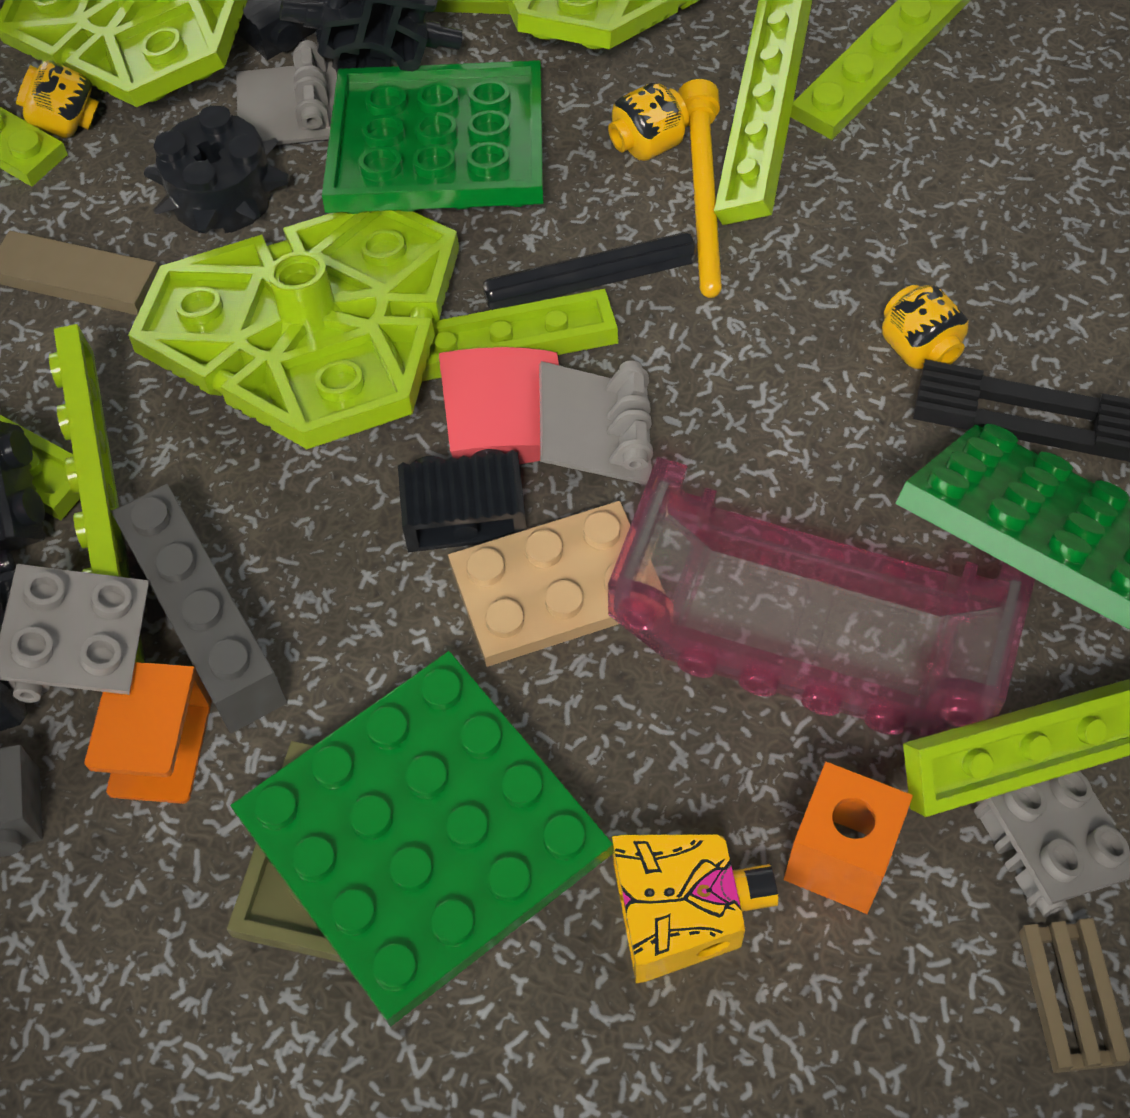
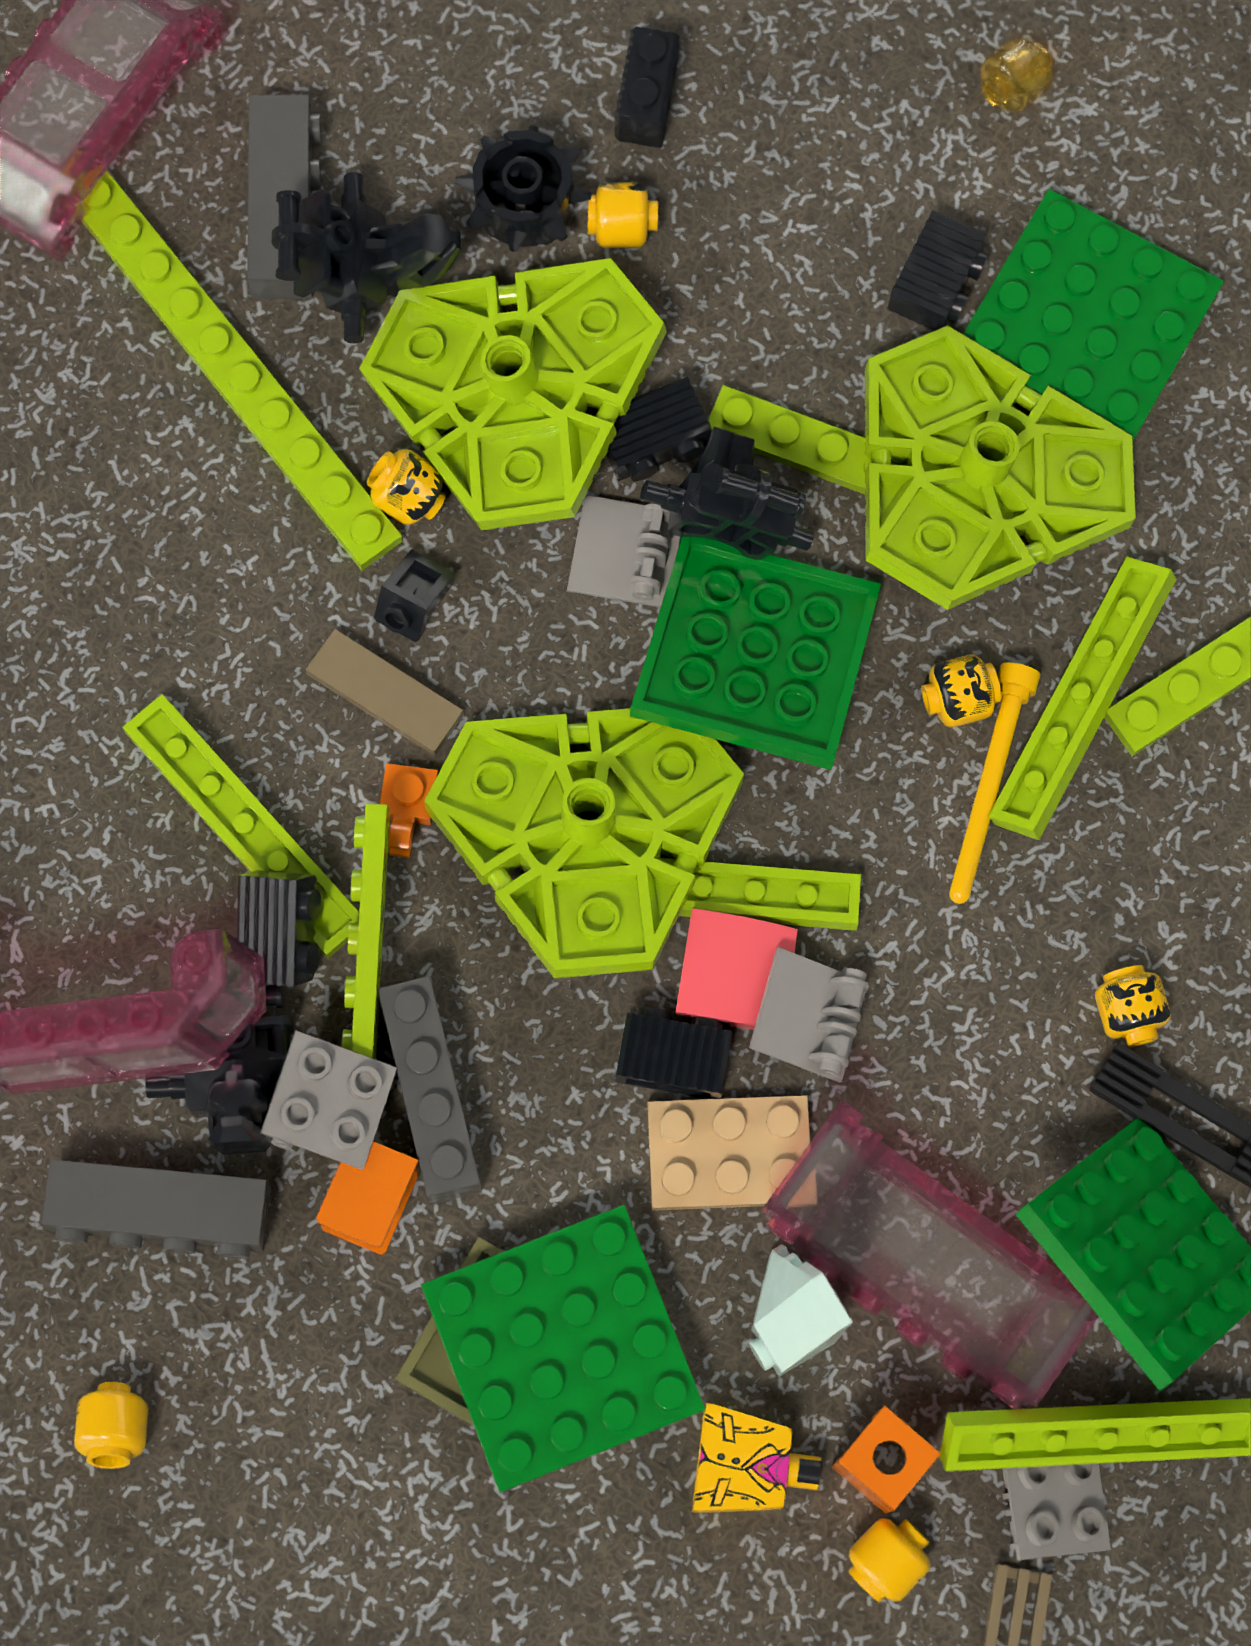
camera: 10 degrees right, 15 degrees up
black brick [144,105,289,234] -> none
black axle [483,232,696,310] -> none
none -> black bracket [374,550,455,642]
none -> orange plate [380,763,438,858]
none -> light aqua wedge [749,1244,853,1377]
none -> yellow head [848,1518,930,1603]

